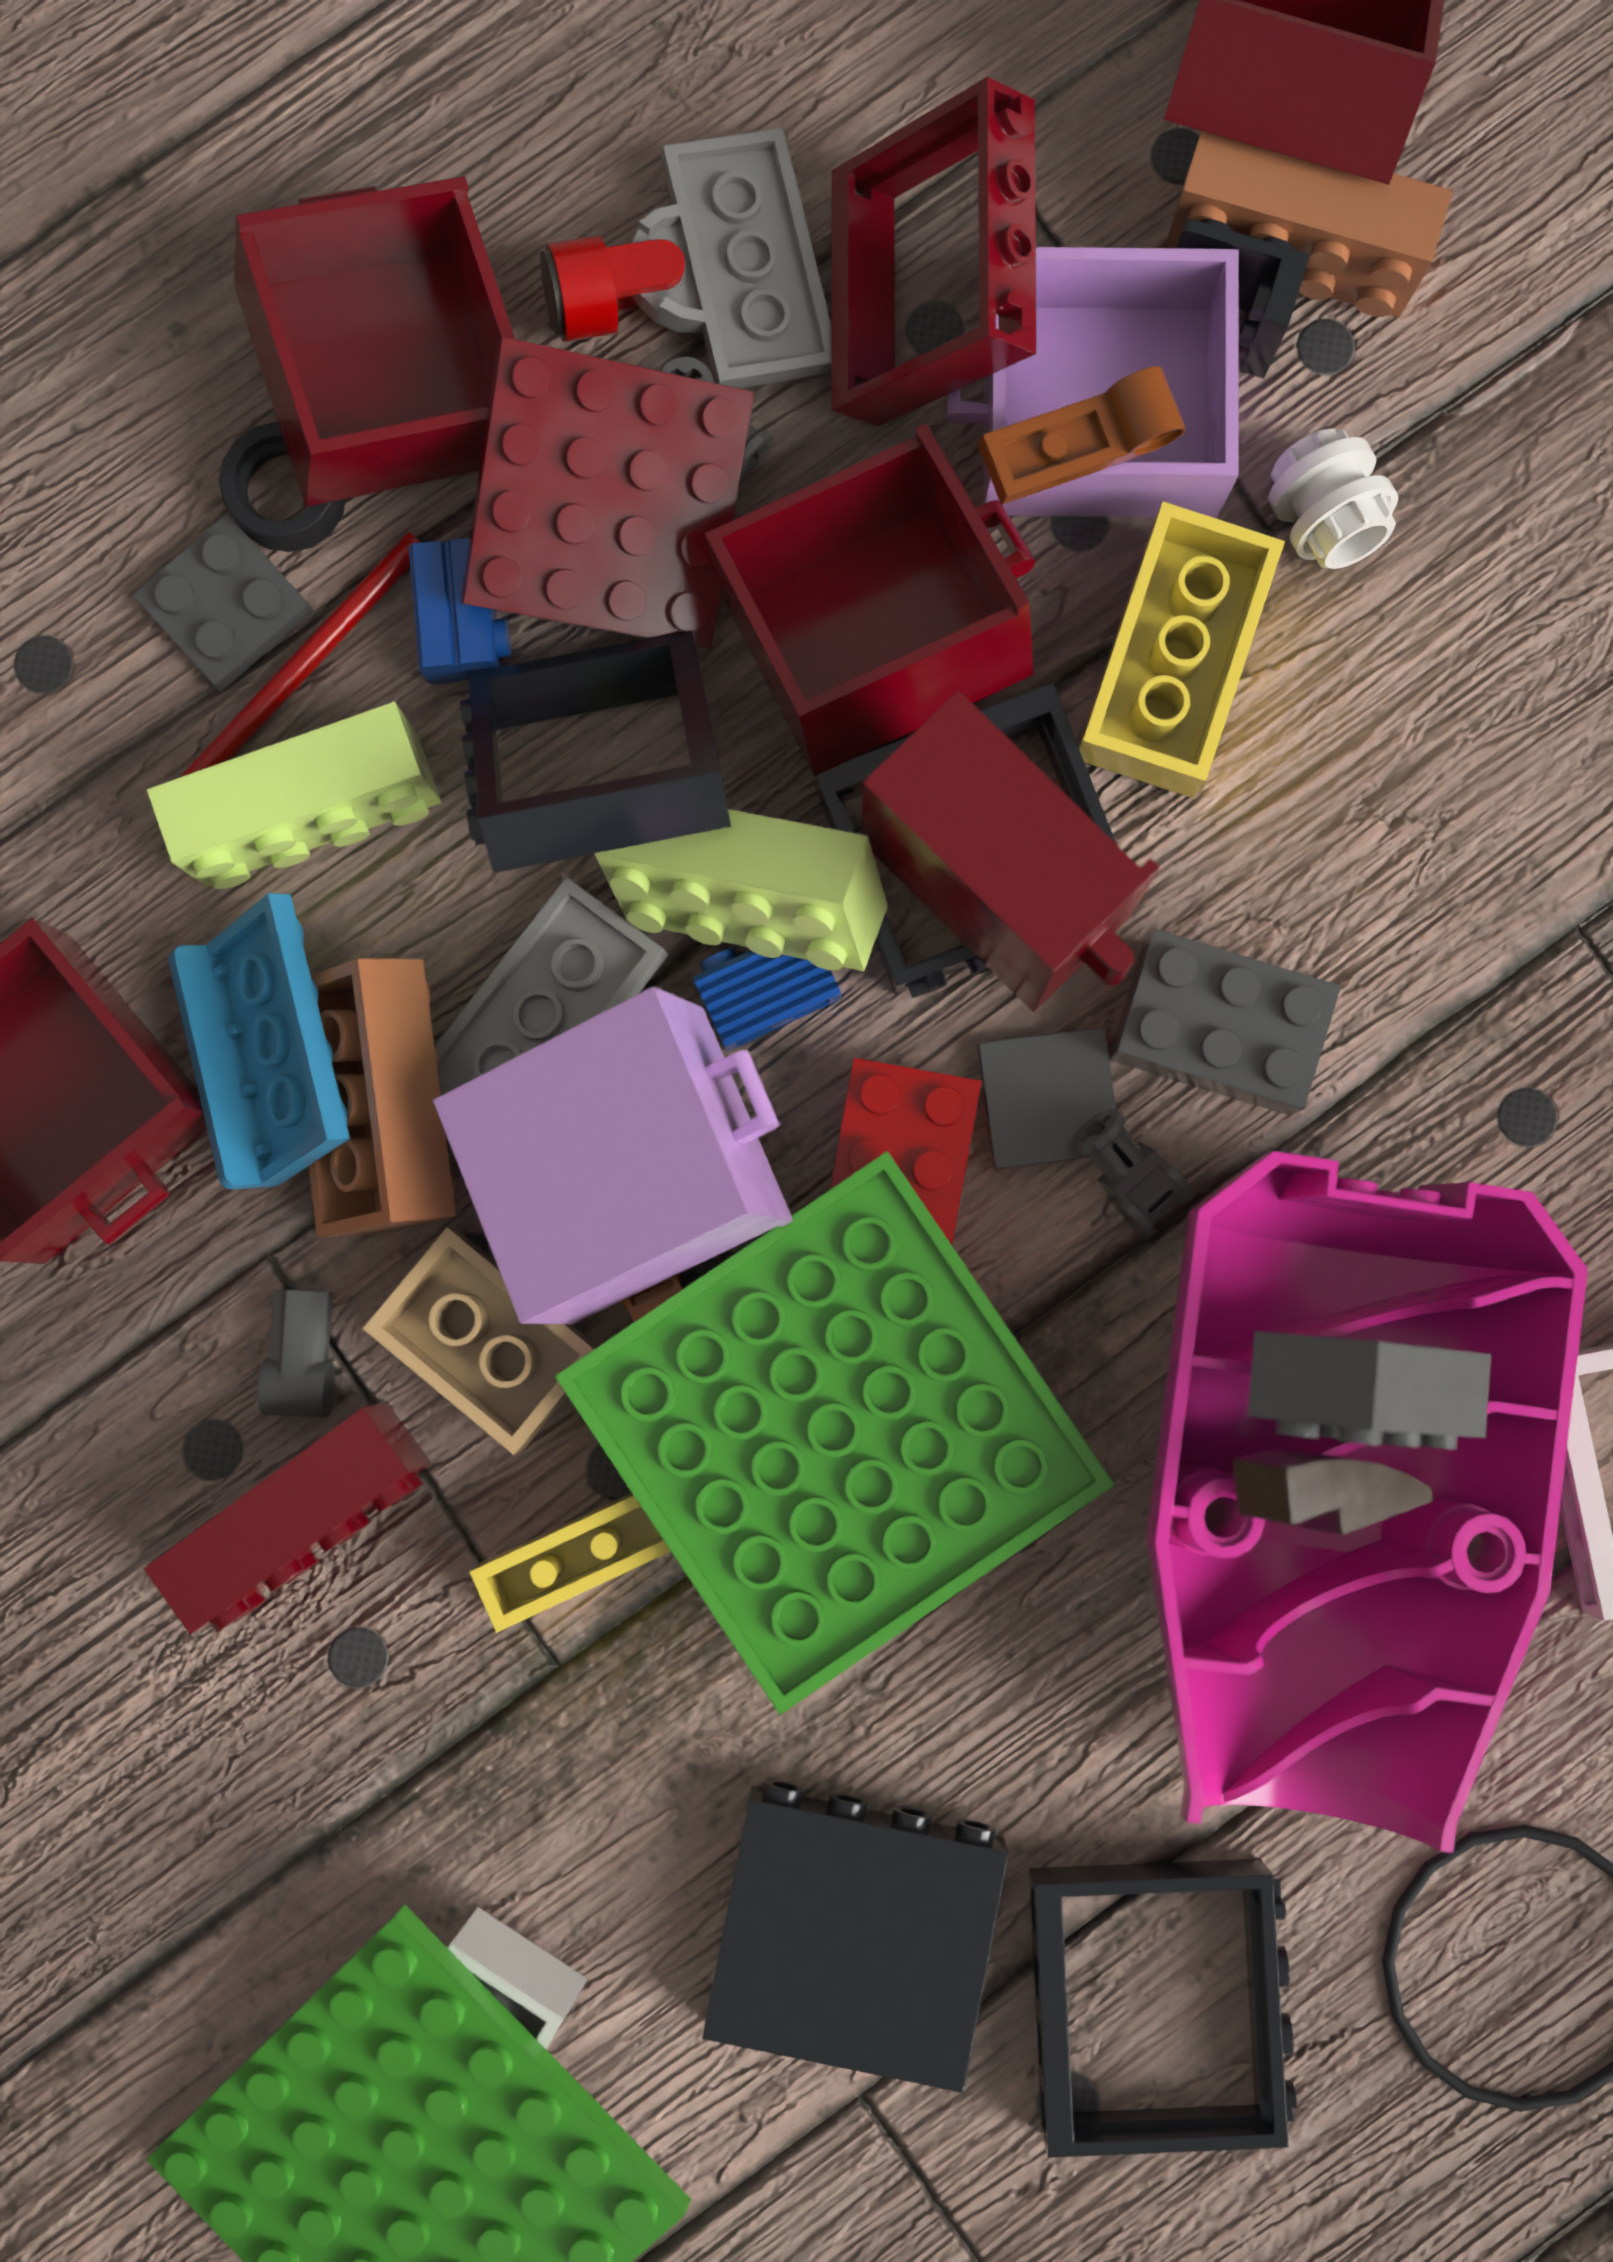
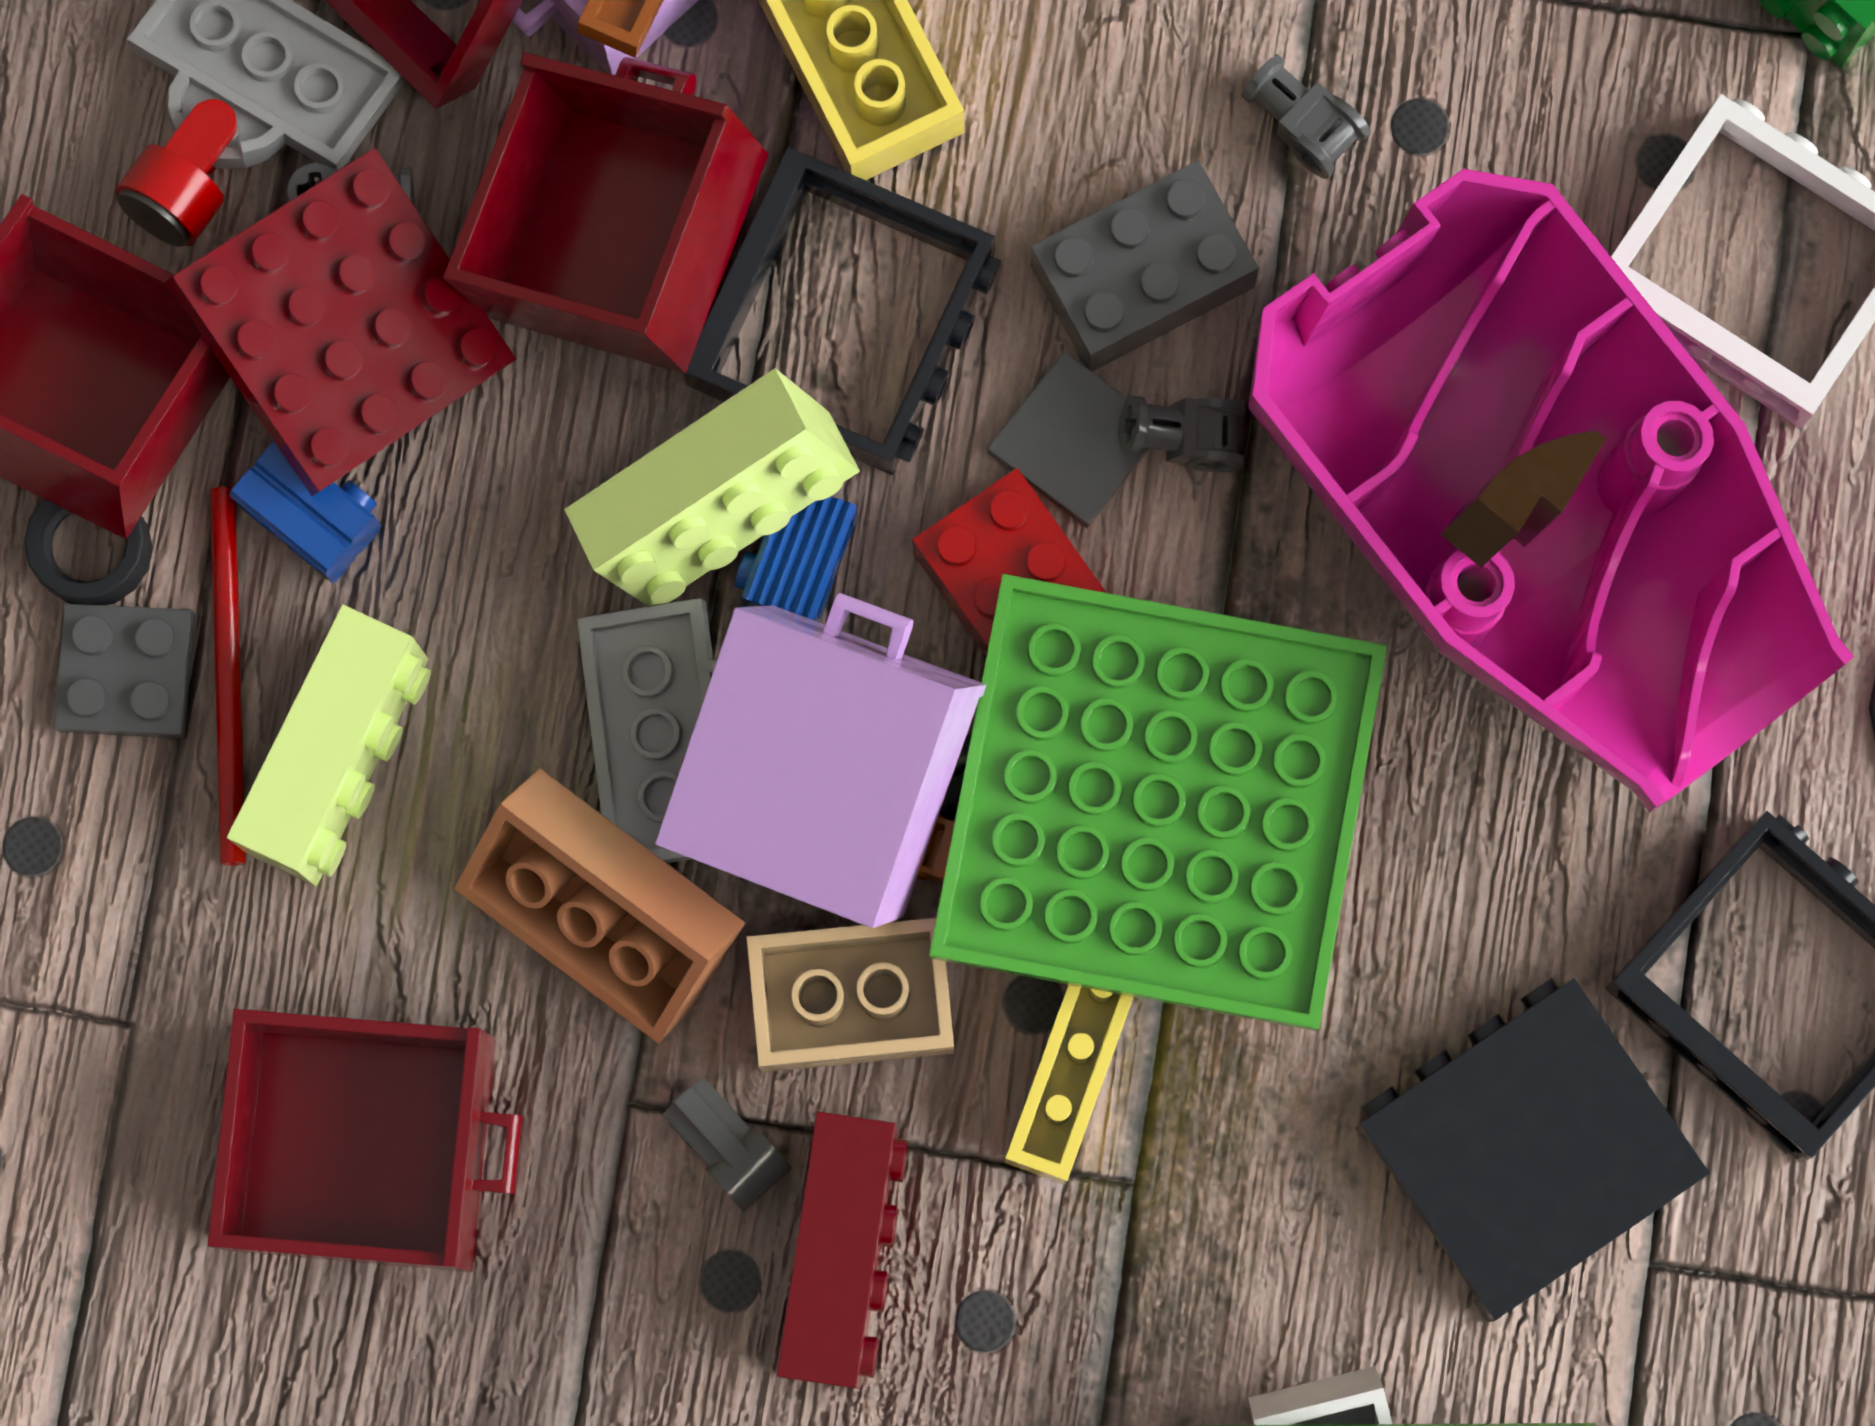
camera: 45 degrees left, 5 degrees down
dark azure bracket [168,893,350,1190] -> none
black window [460,630,731,873] -> none
dark red container [861,690,1161,1013] -> none
dark grey brick [1248,1331,1491,1449] -> none
none -> dark grey connector [1241,54,1371,179]

